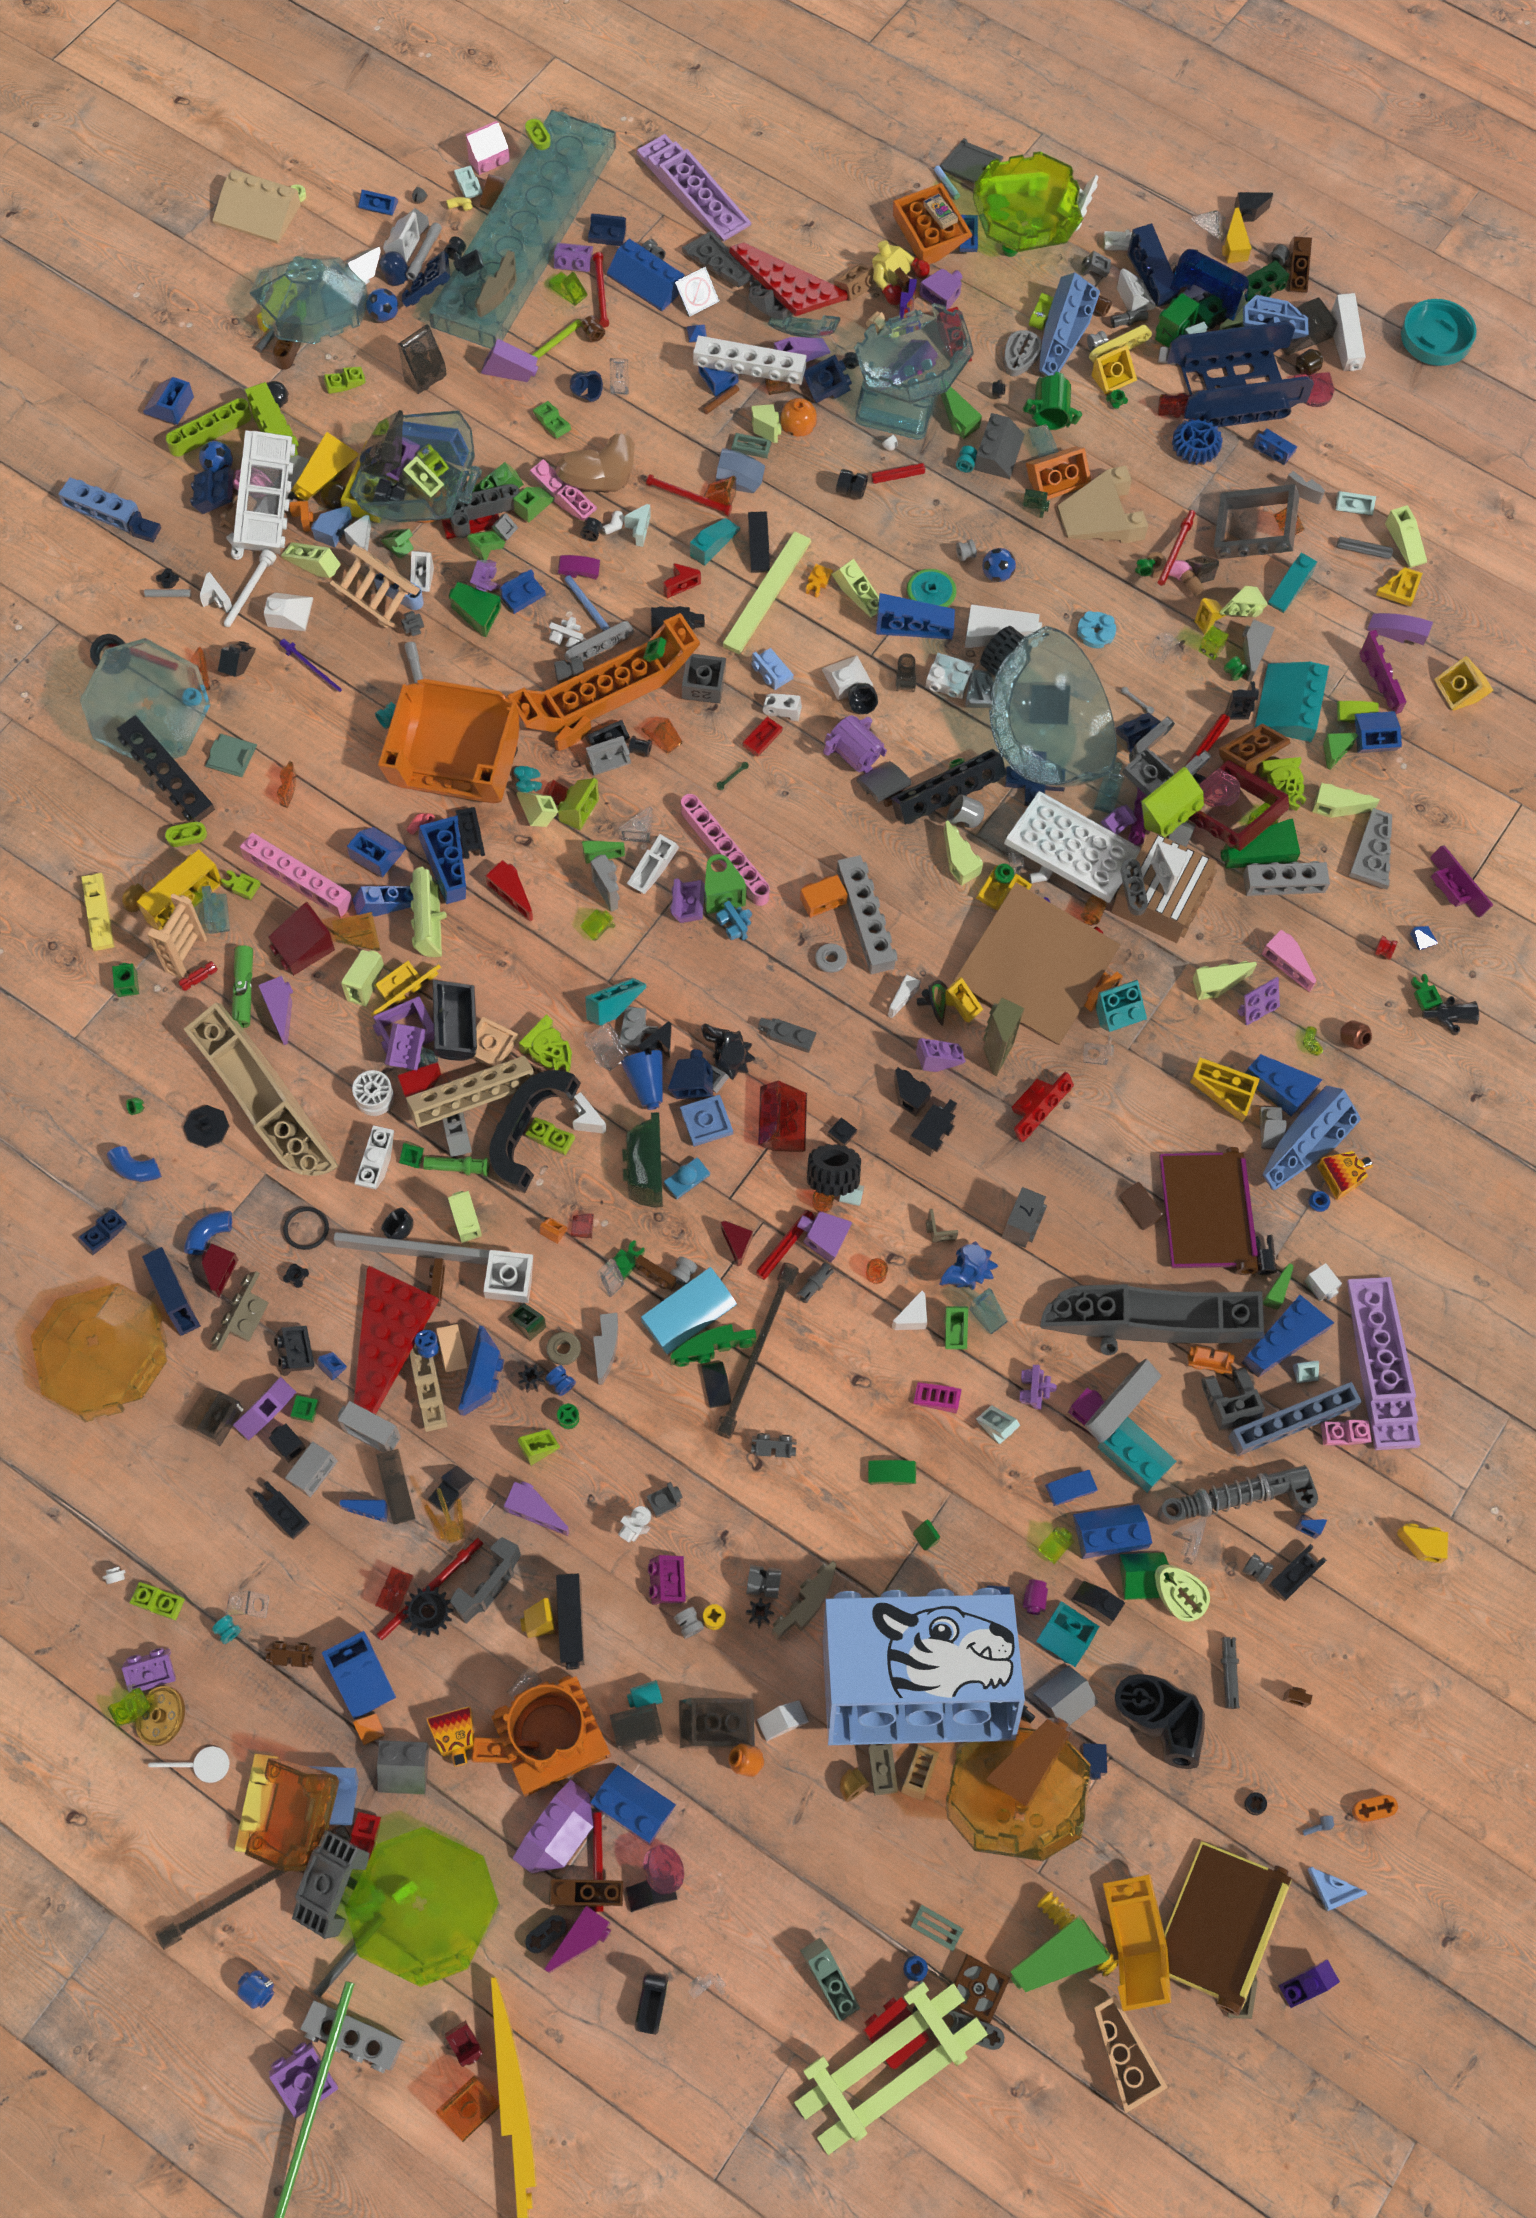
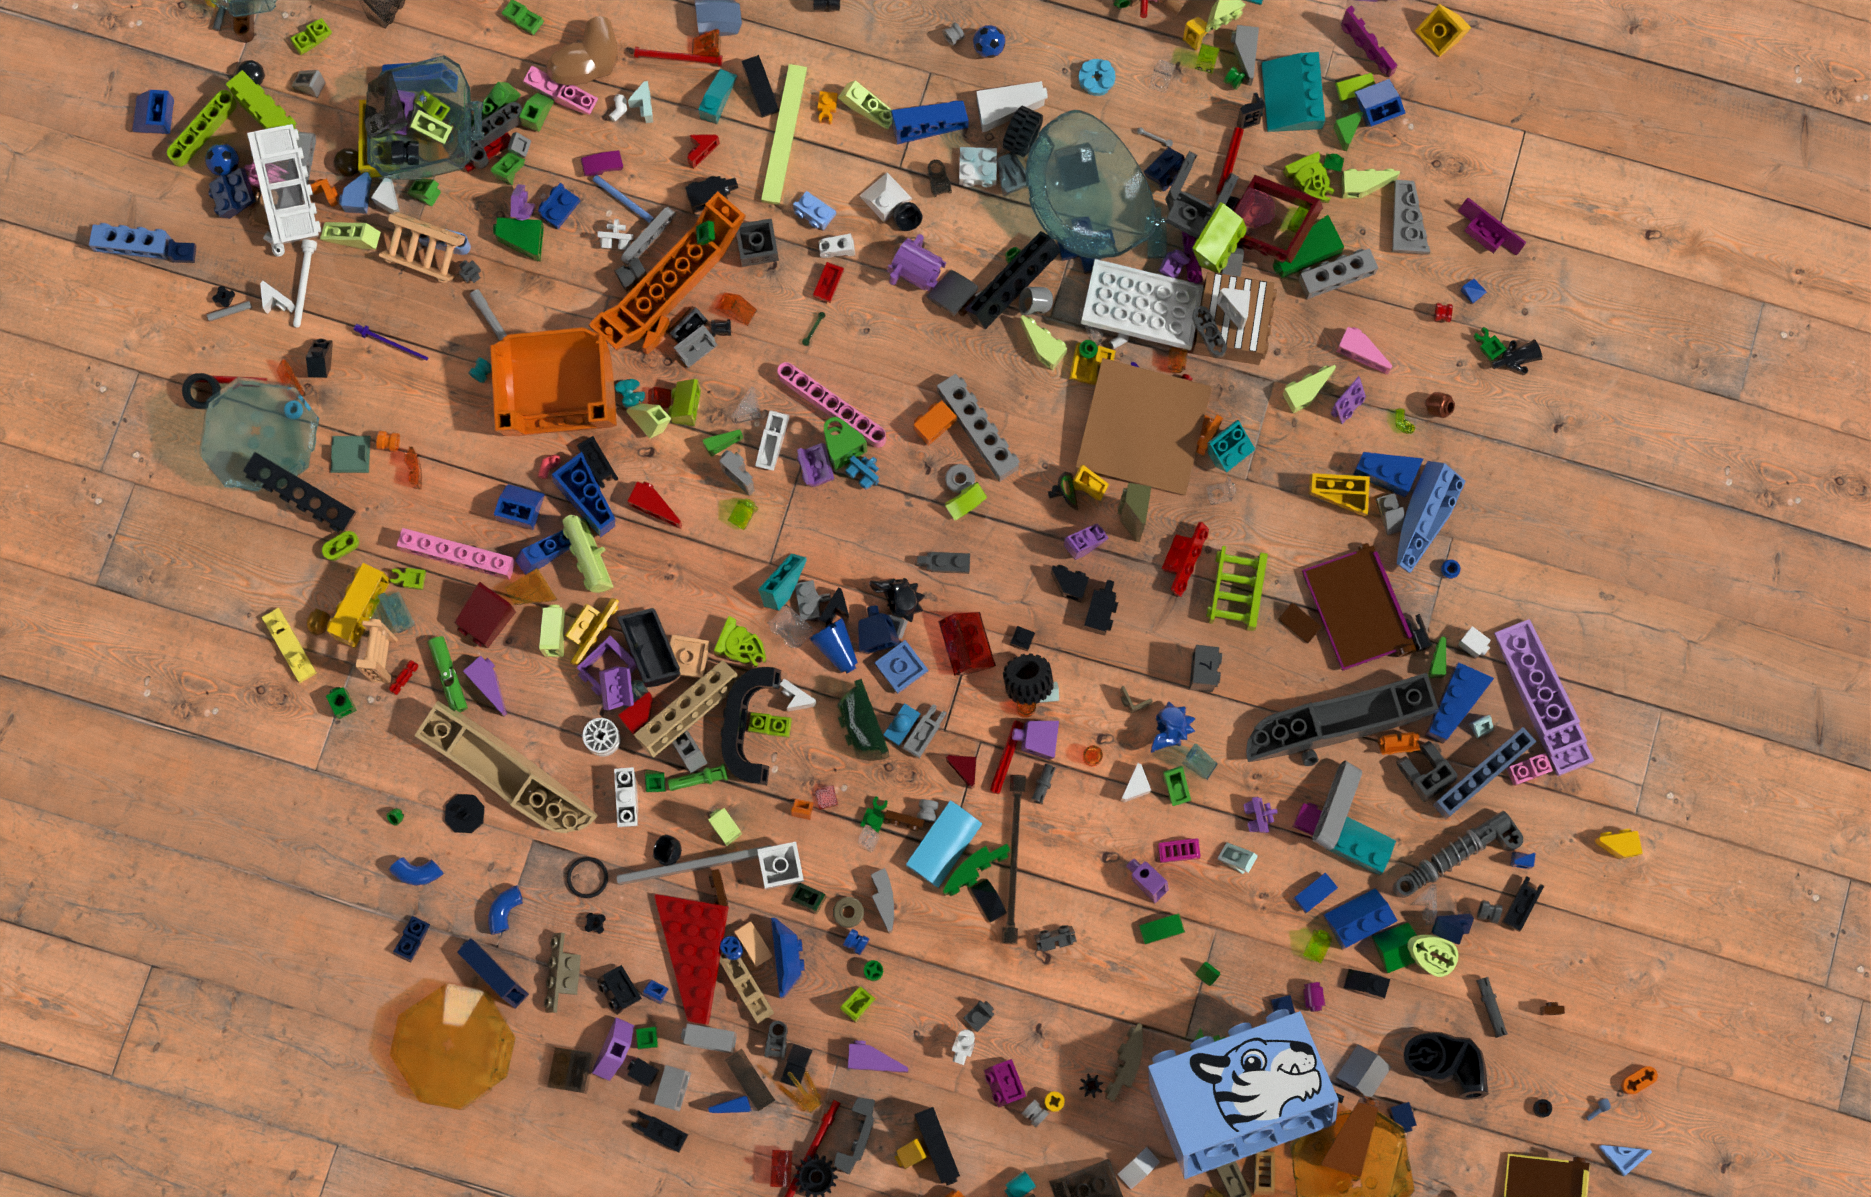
camera: 15 degrees left, 10 degrees up
dark red slope [201,1243,239,1298] -> none
white slope [264,593,313,631] -> none
yellow slope [291,432,359,501] -> none
white slope [410,551,434,592] -> none
black gear [518,1364,545,1393] -> none
black wheel [580,517,603,542] -> none
dark grey wheel [746,1564,782,1599] -> none
white slope [888,975,921,1018] -> none
teal wheel [907,569,956,607] -> none
teal slope [1036,1601,1100,1667] -> none
dark orange slope [1219,724,1291,774] -> none
torso [1317,1151,1373,1201] -> none
none -> light grey slope [291,70,326,98]
none -> orange wheel [376,430,400,452]
none -> dark grey piece [764,1021,788,1060]
none -> light grey hinge [903,704,947,759]
none -> lime slope [945,482,987,520]
none -> medium lavender torso [1126,858,1169,903]
none -> lime fence [1206,546,1268,631]
none -> green plate [1323,153,1344,172]
none -> dark blue slope [1431,914,1474,945]

